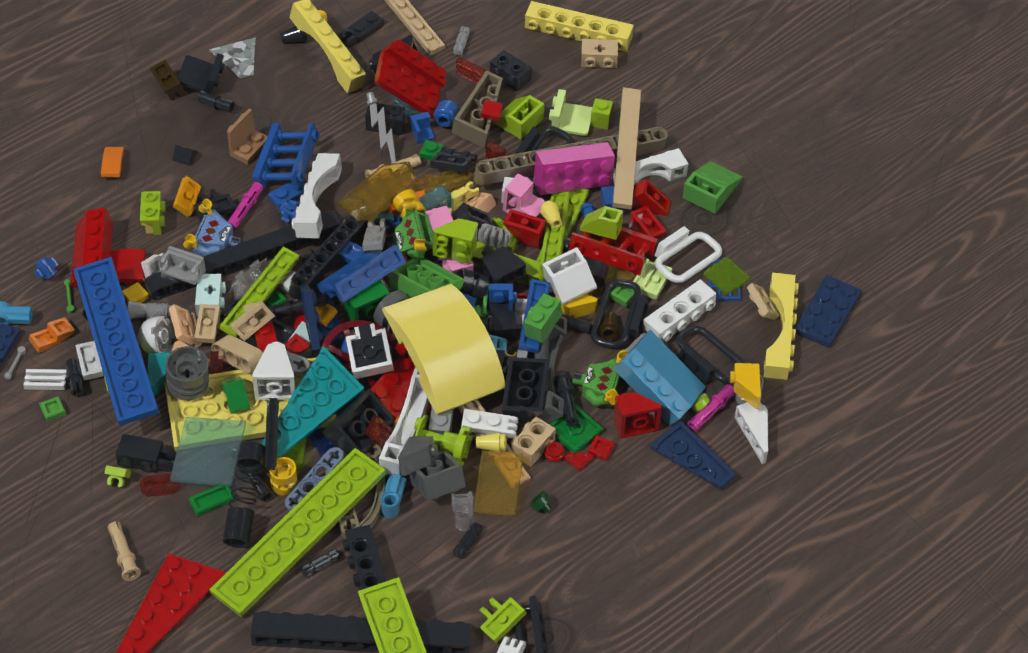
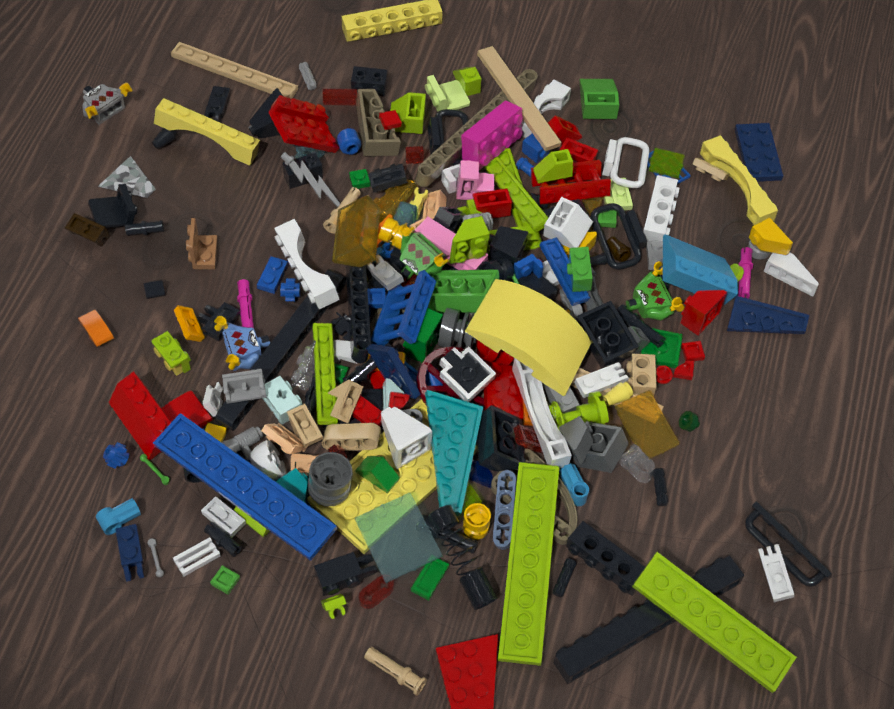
camera: 35 degrees left, 5 degrees up
orange slope [29,317,75,353] -> none
blue fence [251,122,319,190] -> none
black axle [264,398,279,471] -> none
blue panel [410,112,434,144] -> none
lime hinge [479,597,527,644] -> none
light yellow cone [540,200,562,228] -> none
tan brick [581,39,618,68] -> none
black bar [676,326,746,385] -> none

